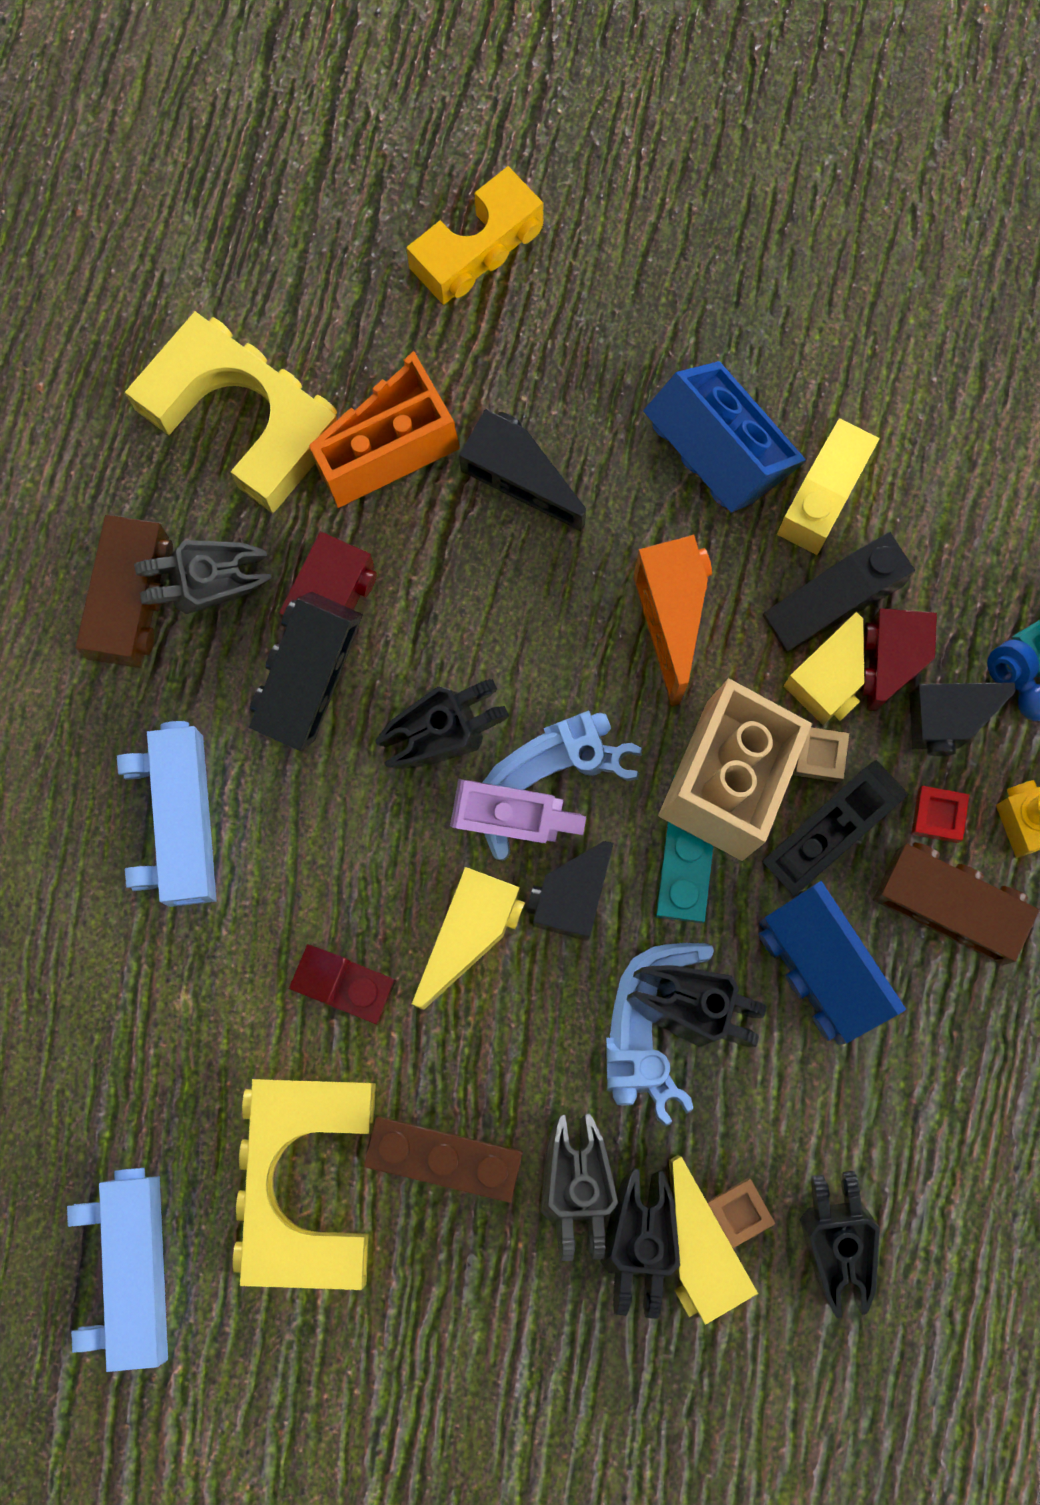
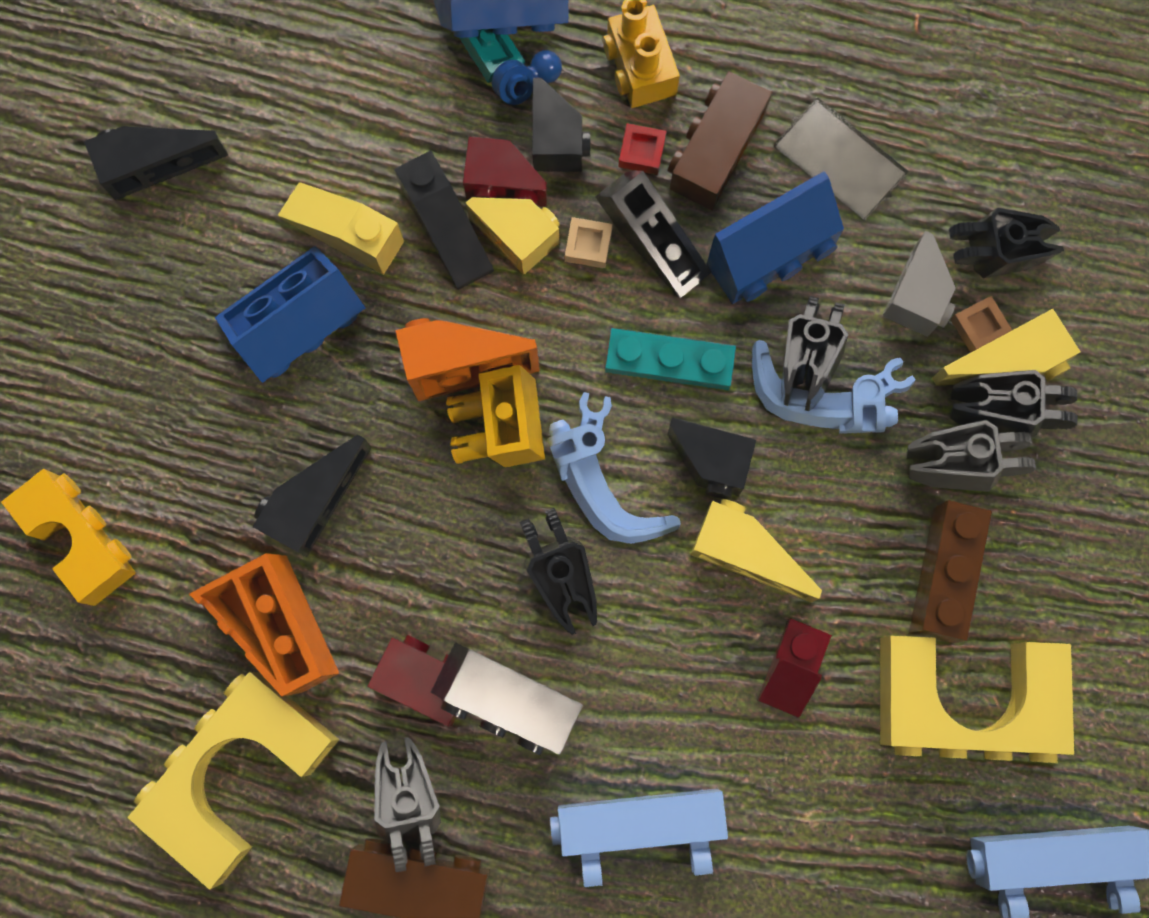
camera: 90 degrees left, 0 degrees up
lavender hinge [450,779,586,843] -> none
tan brick [658,678,812,861] -> none
none -> black slope [84,126,229,201]
none -> yellow brick [446,365,545,467]
none -> clear smoke piece [774,97,909,221]
none -> light grey slope [882,231,956,337]

